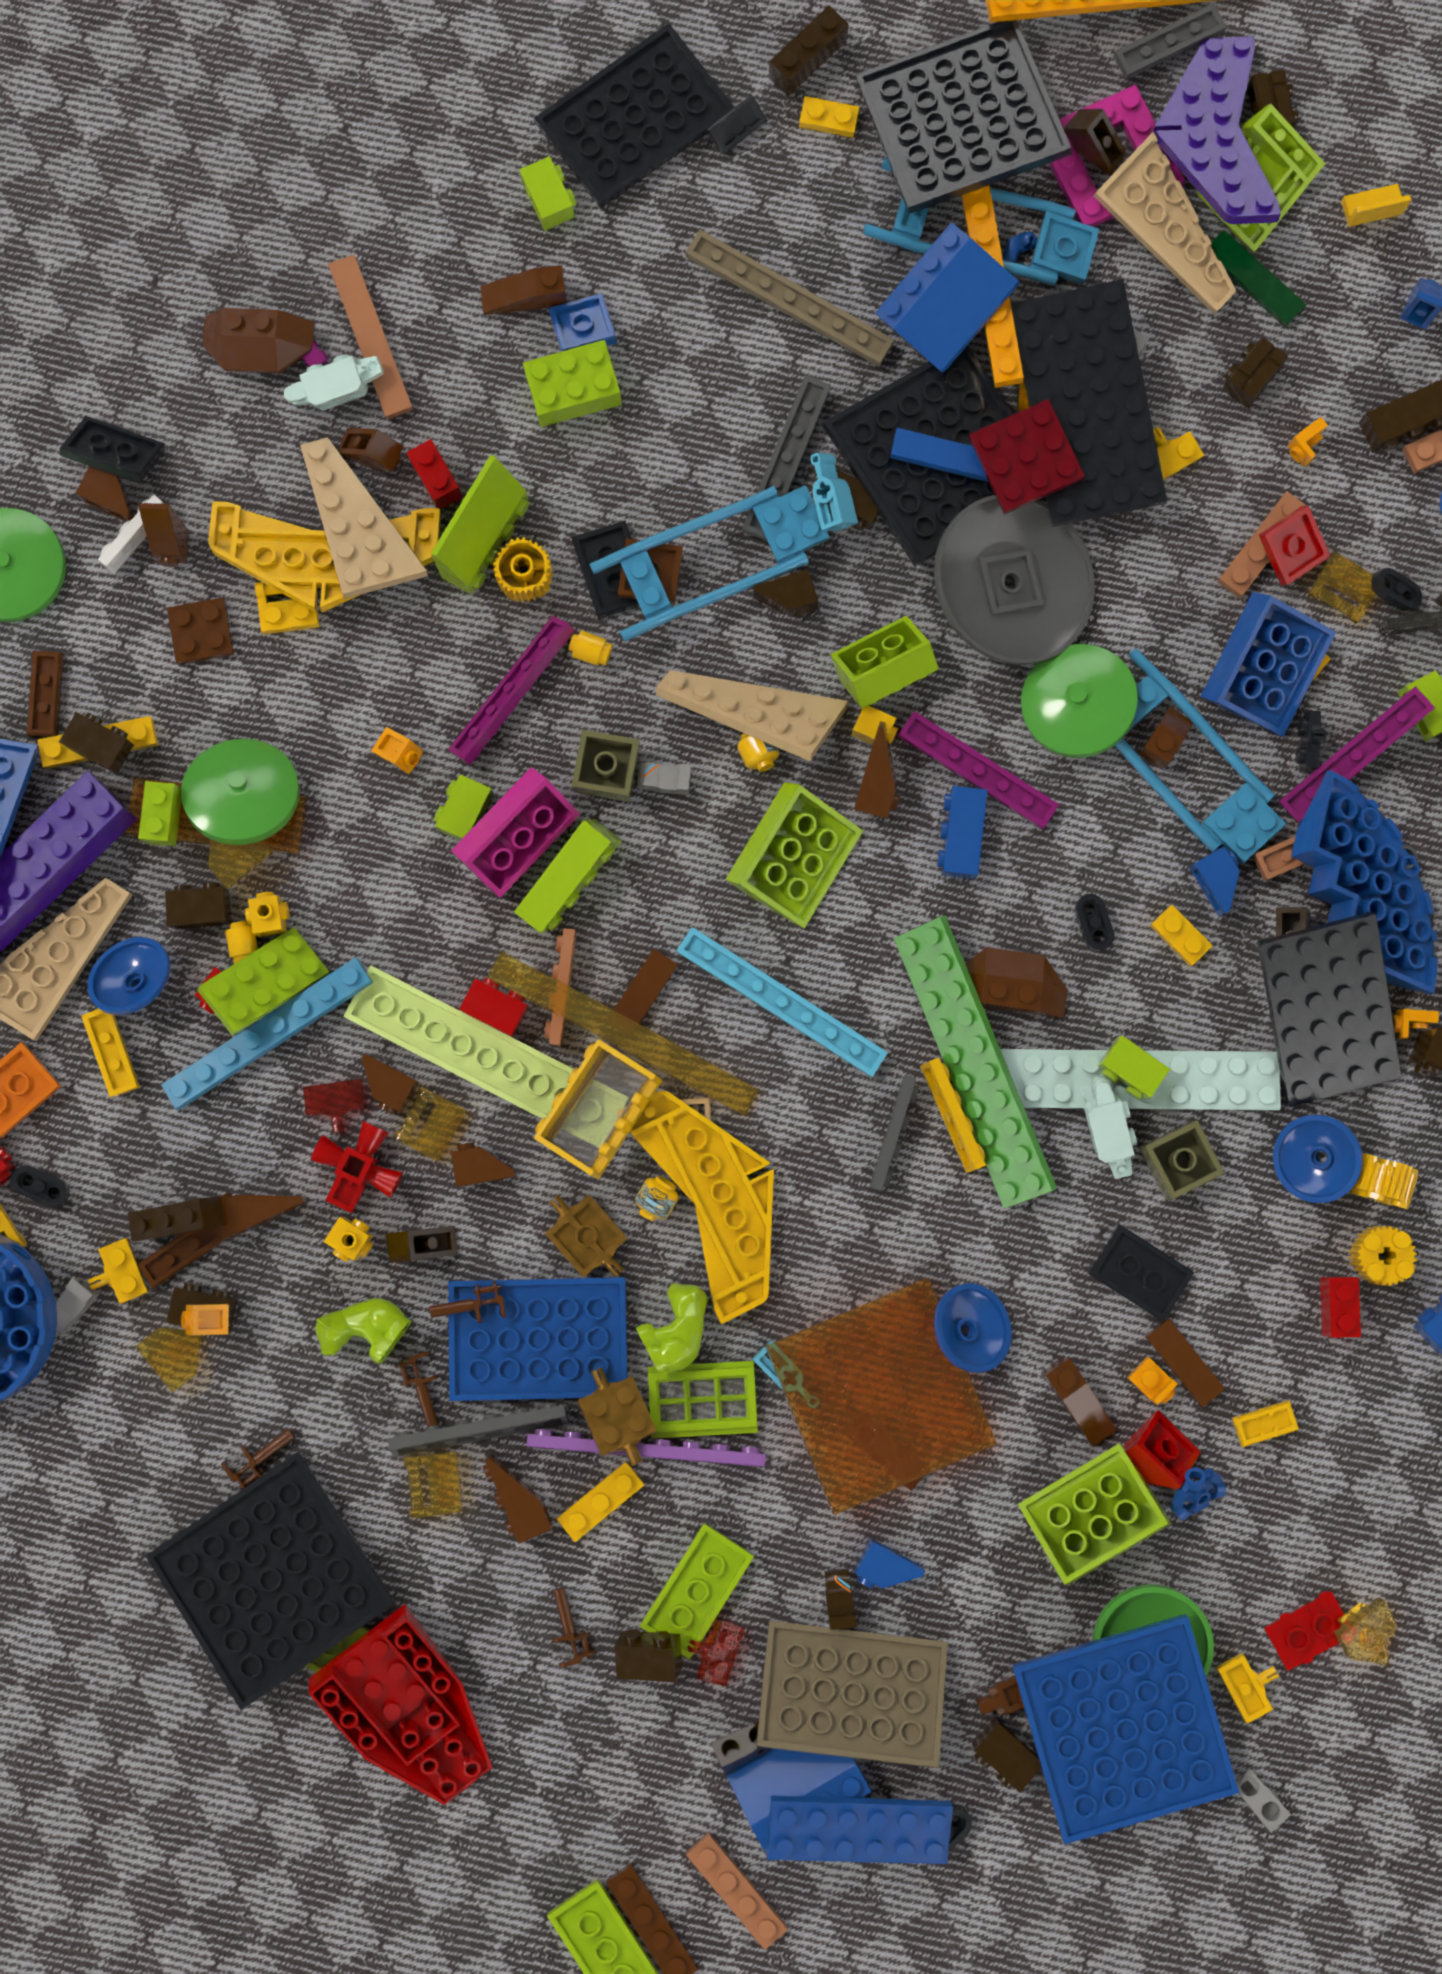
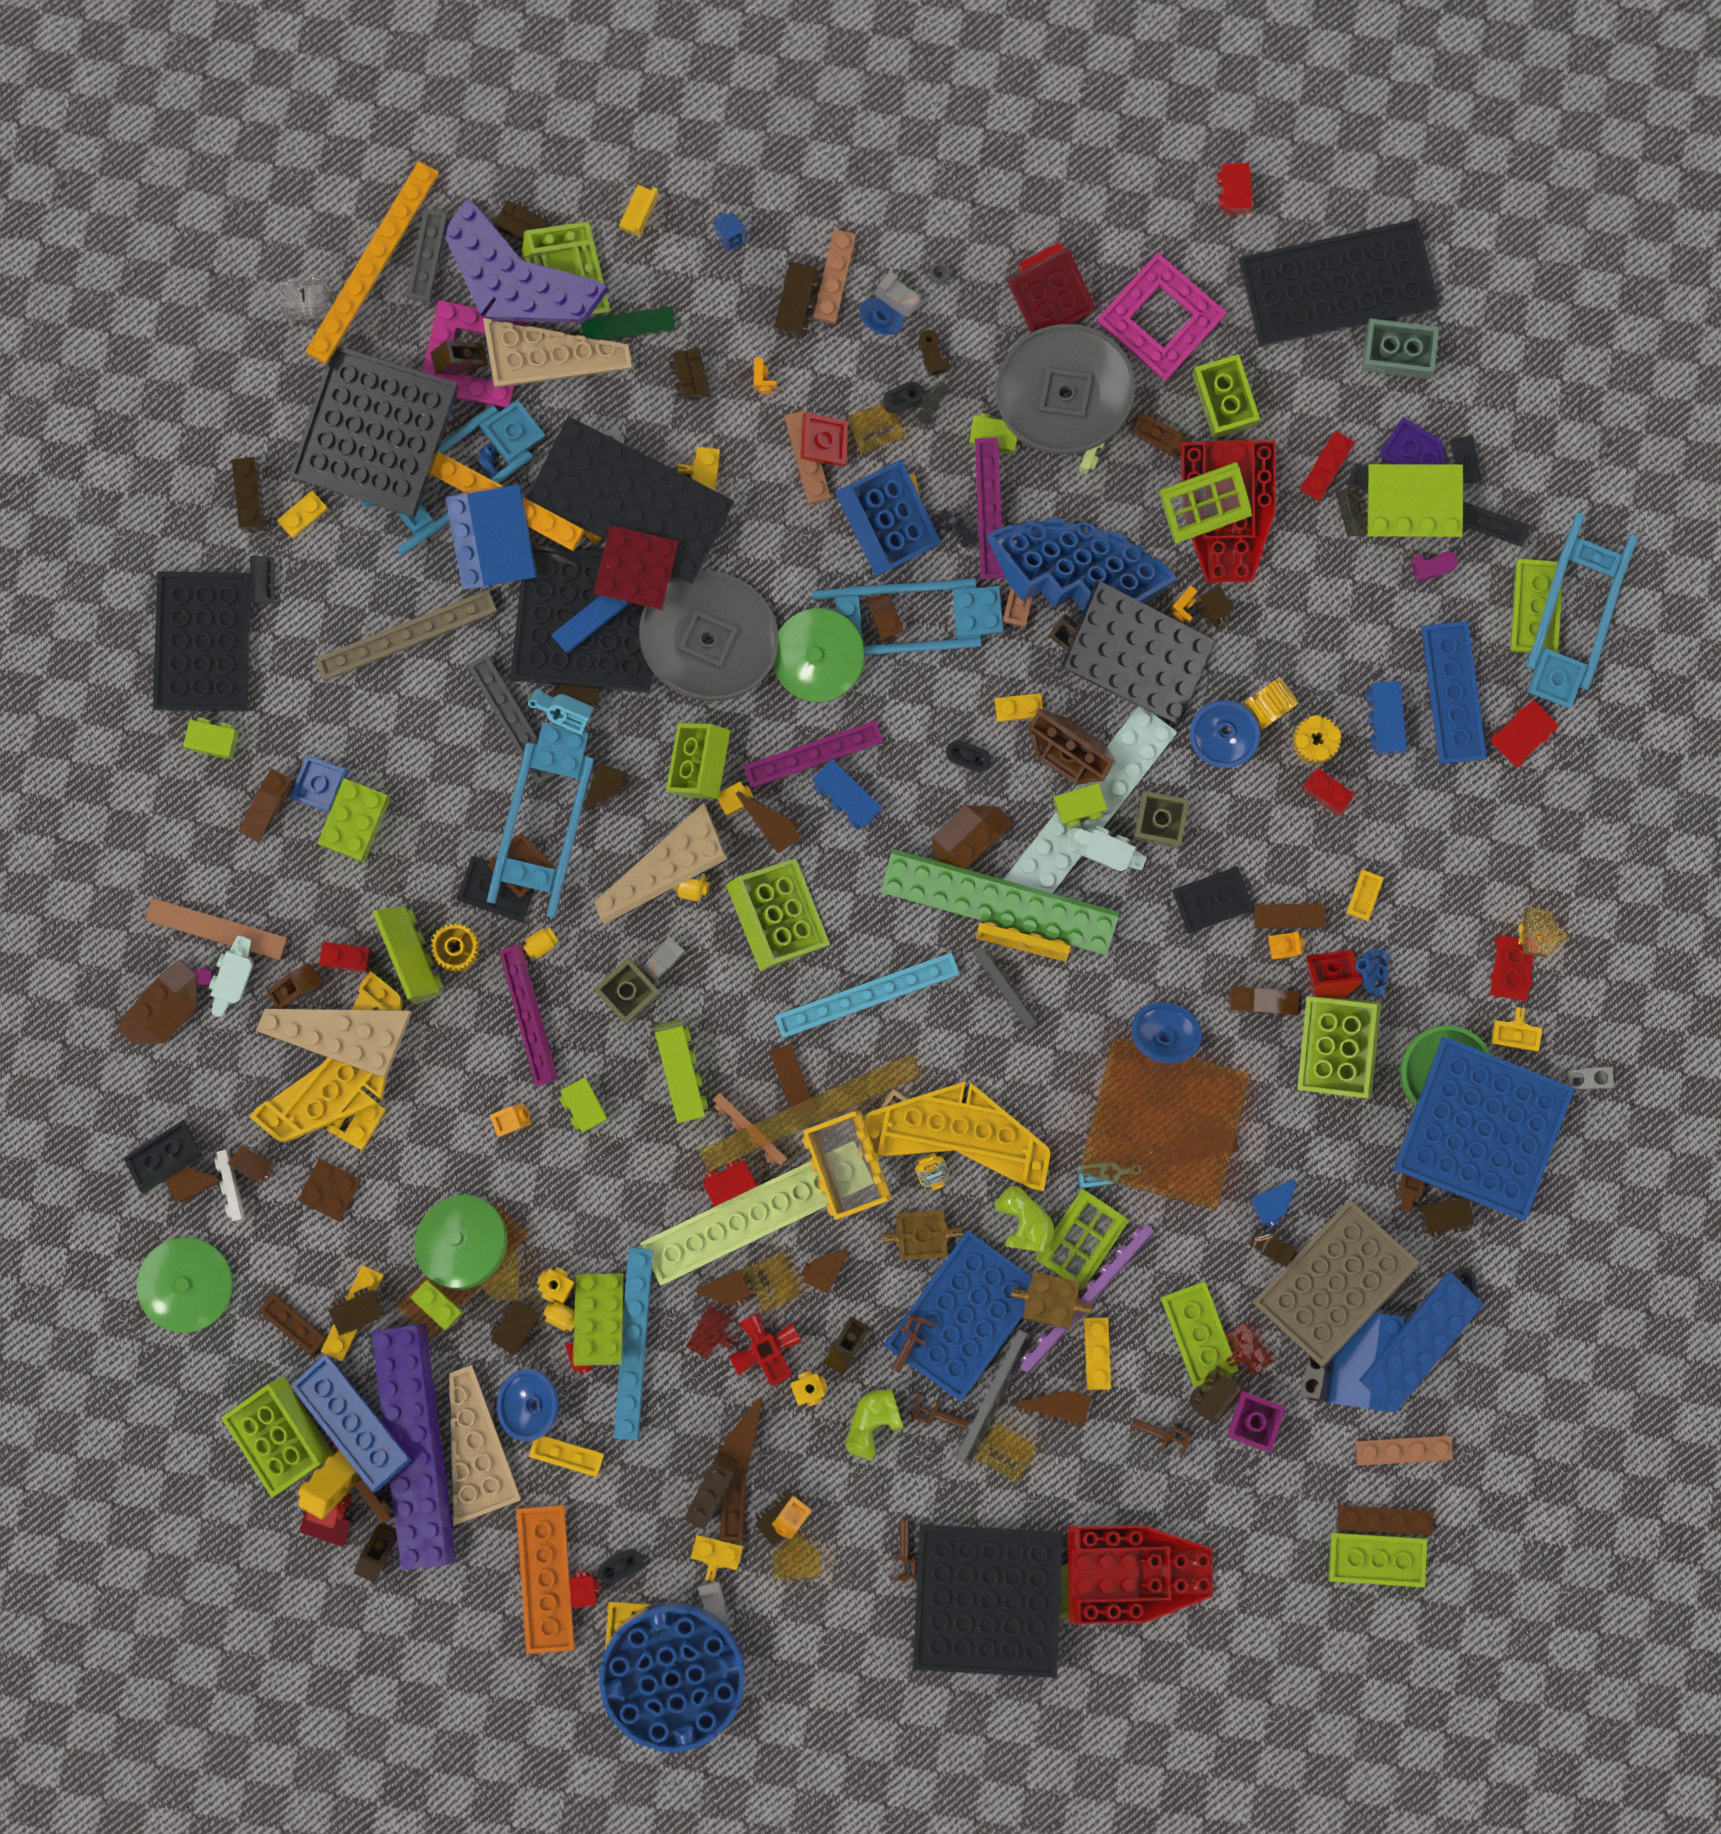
camera: 55 degrees left, 0 degrees up
dark pink brick [451,767,580,898] -> none
blue slope [1189,846,1240,917] -> none
none -> reddish brown wedge [1027,709,1116,785]
none -> magenta slope [1226,1391,1286,1453]

